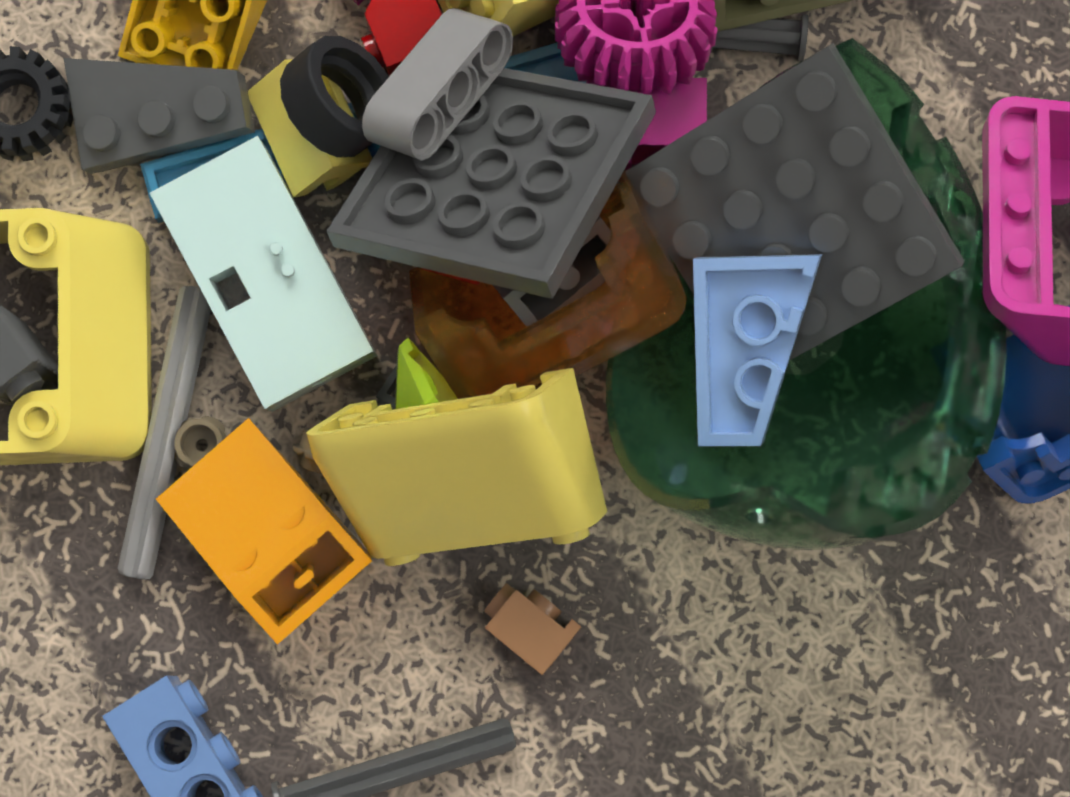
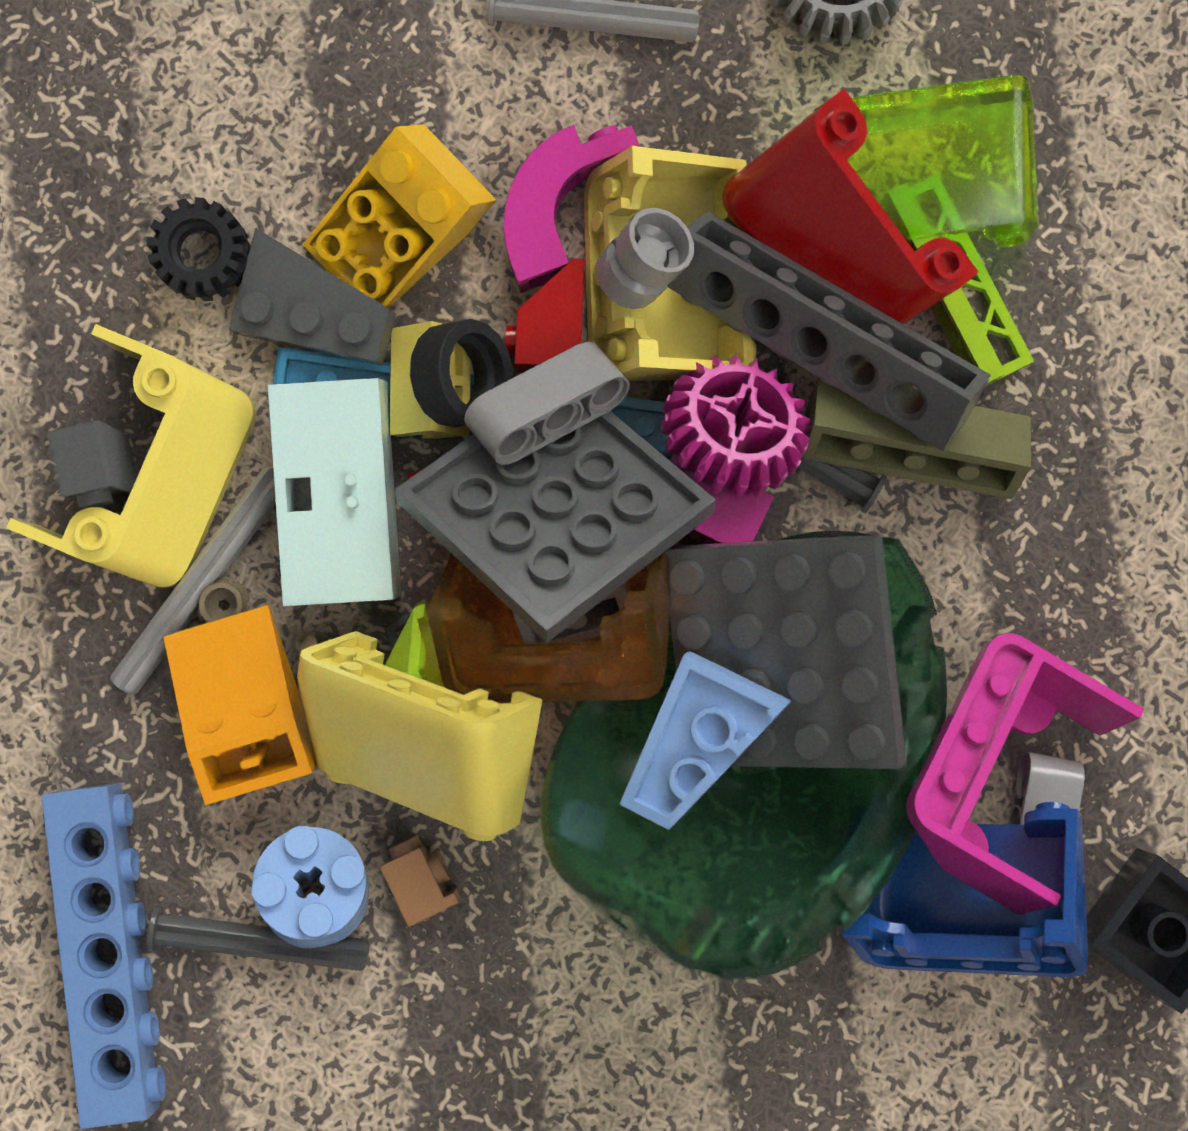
camera: 20 degrees right, 5 degrees up
none -> light blue brick [252,826,369,948]

